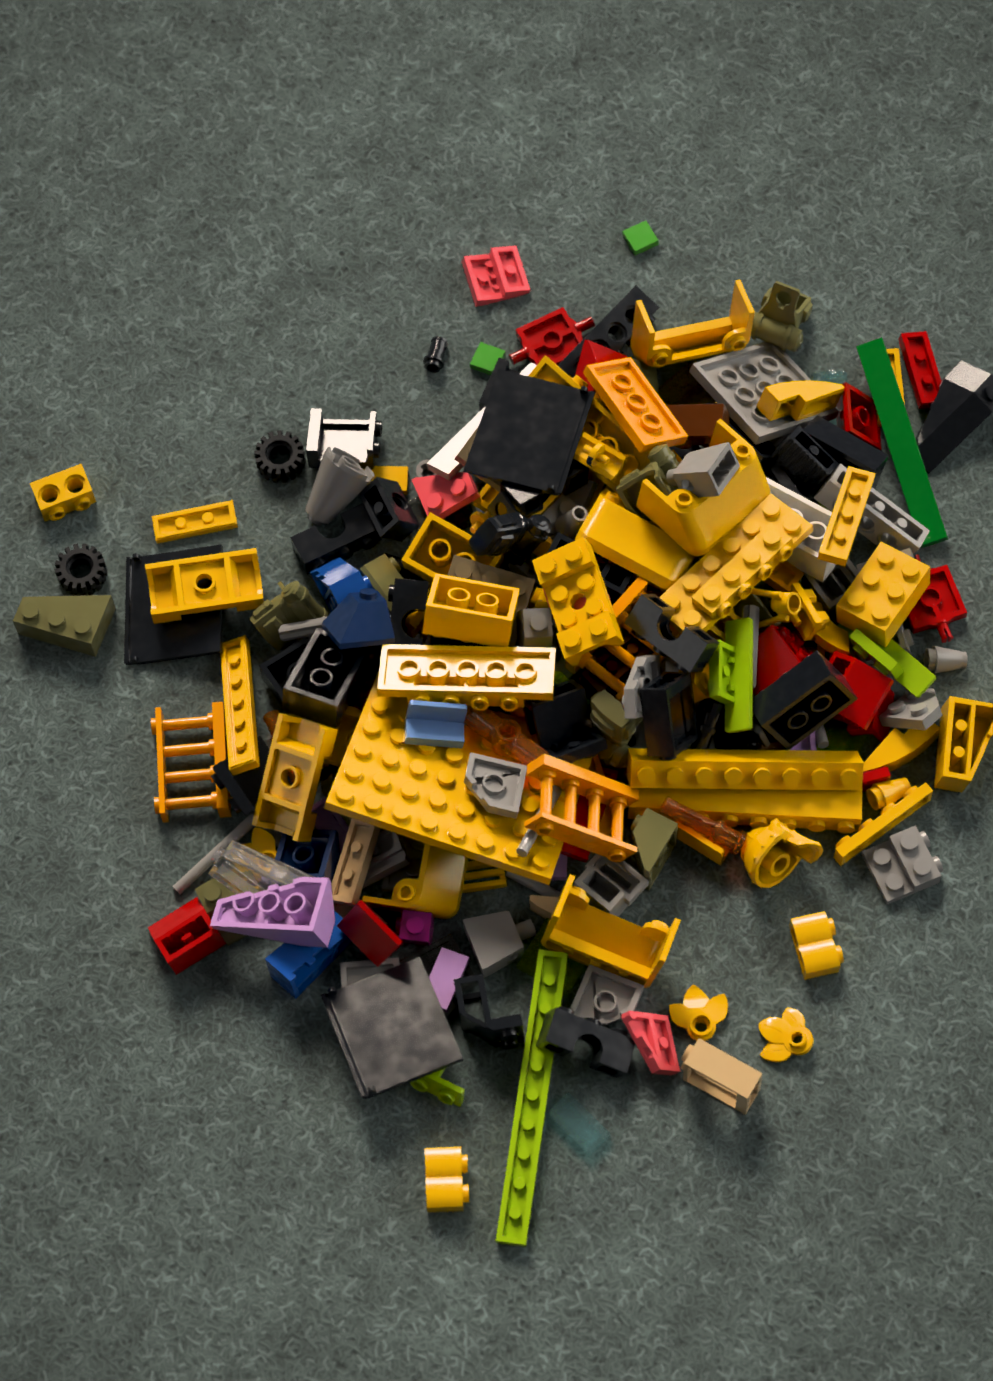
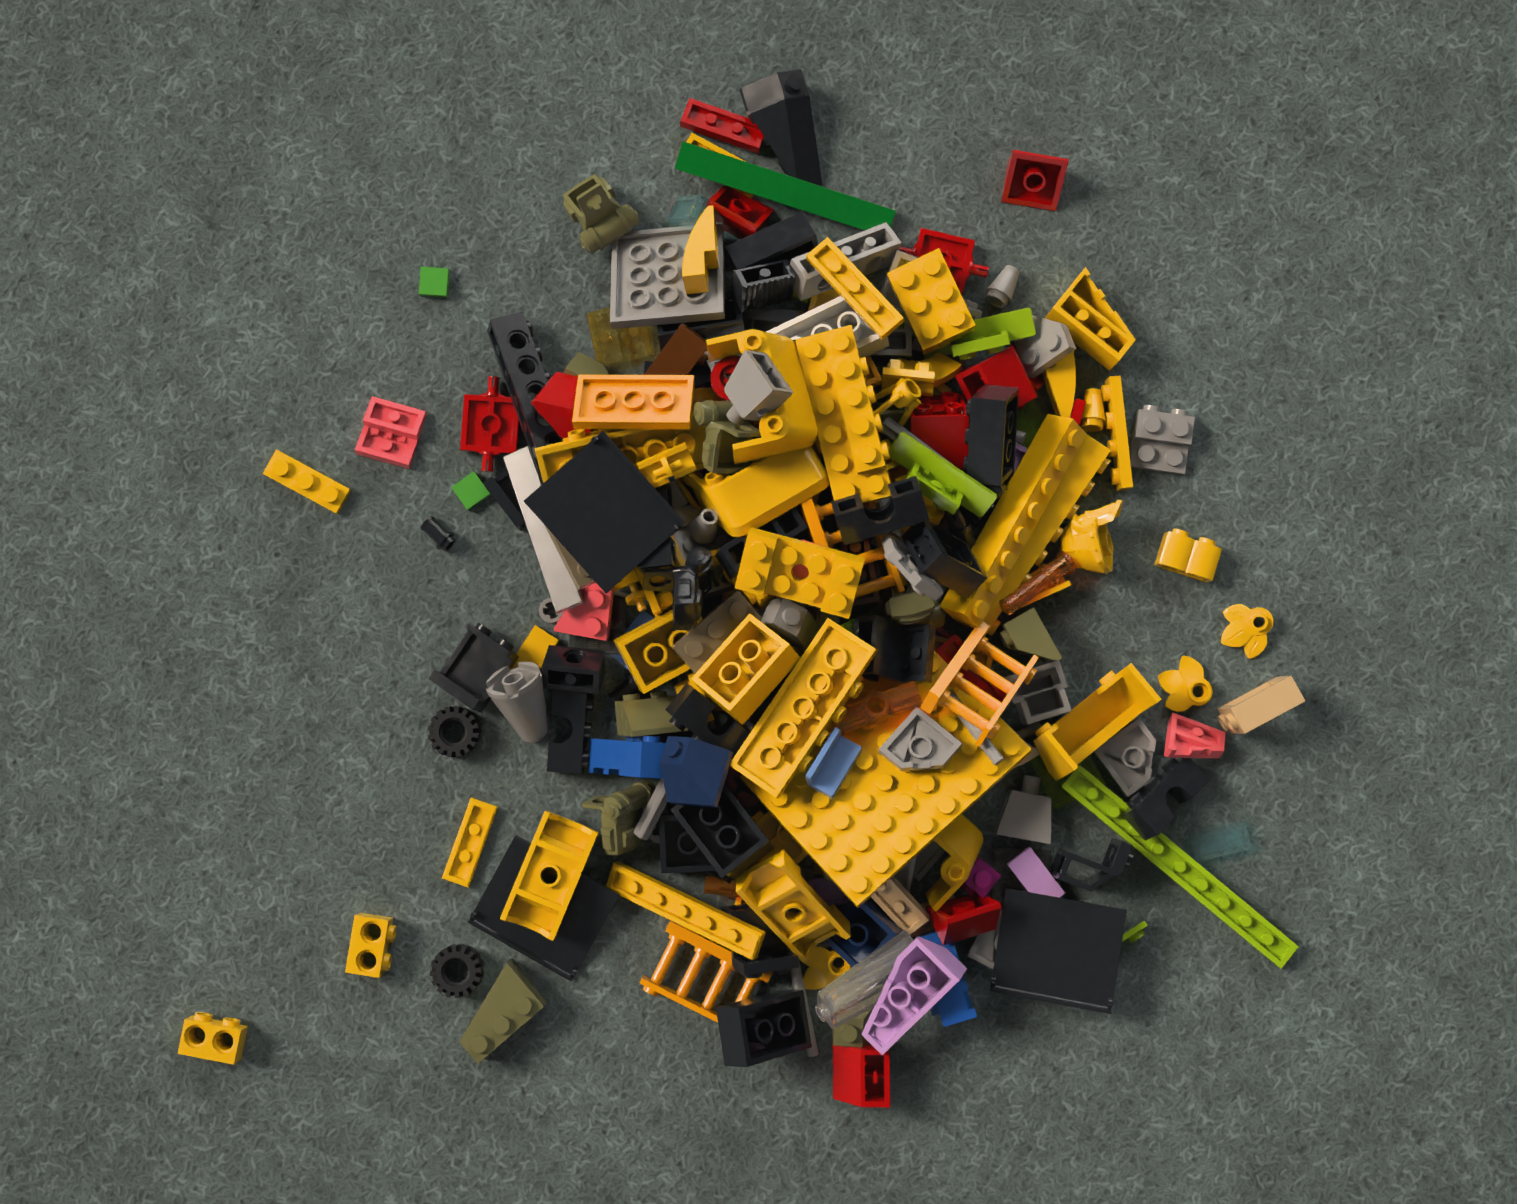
camera: 65 degrees left, 20 degrees up
yellow brick [425,1147,469,1213] -> none
yellow windscreen [630,280,755,367] -> none
none -> yellow plate [263,449,351,514]
none -> black brick [716,990,812,1067]

